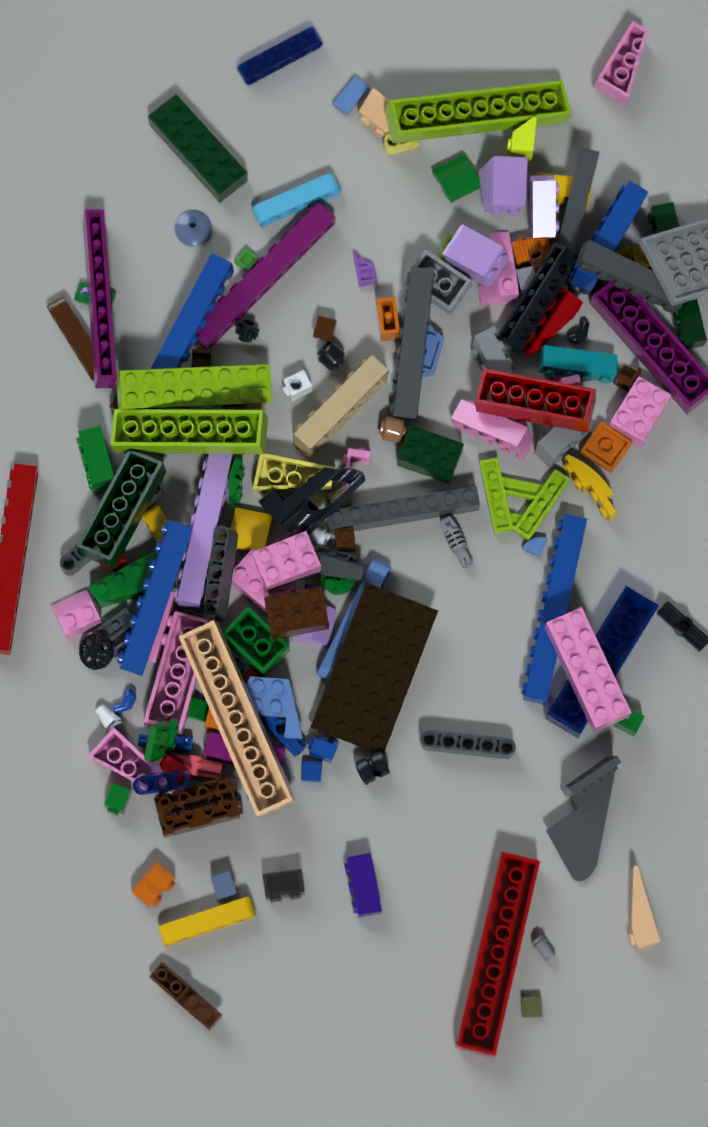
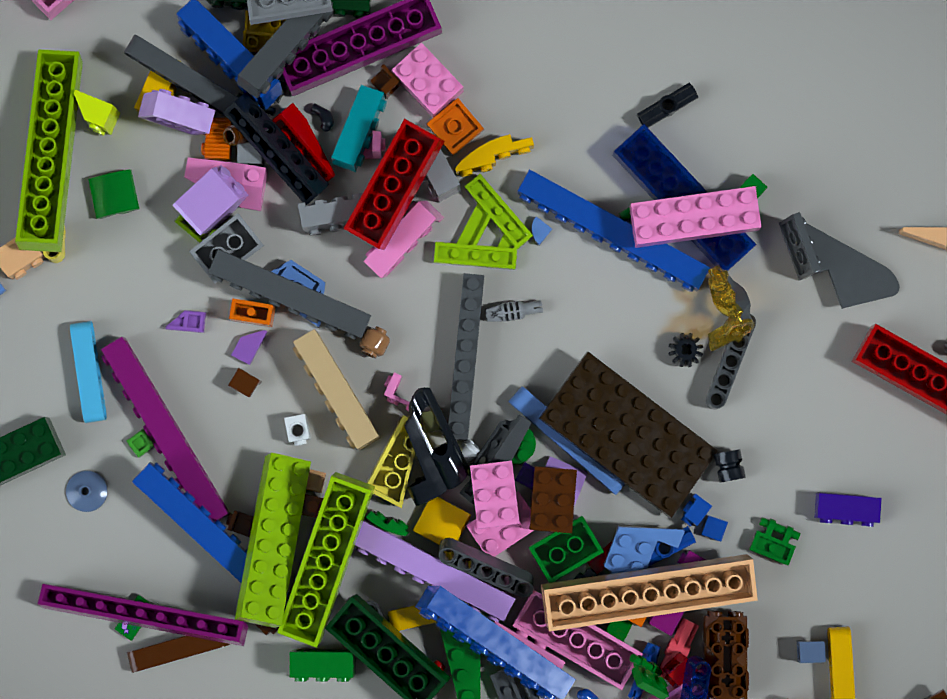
camera: 65 degrees left, 10 degrees up
black gear [235,320,259,343] -> none
clear smoke brick [262,869,305,903] -> none
black head [317,342,345,370] -> none
reddish brown brick [334,527,356,552] -> none
dark green brick [397,425,464,484] -> none
lavender slope [478,156,528,215] -> none
none -> medium lavender tile [231,330,268,365]
none -> black gear [668,333,703,368]
none -> clear yellow hips [708,265,755,352]
none -> green plate [749,517,801,566]

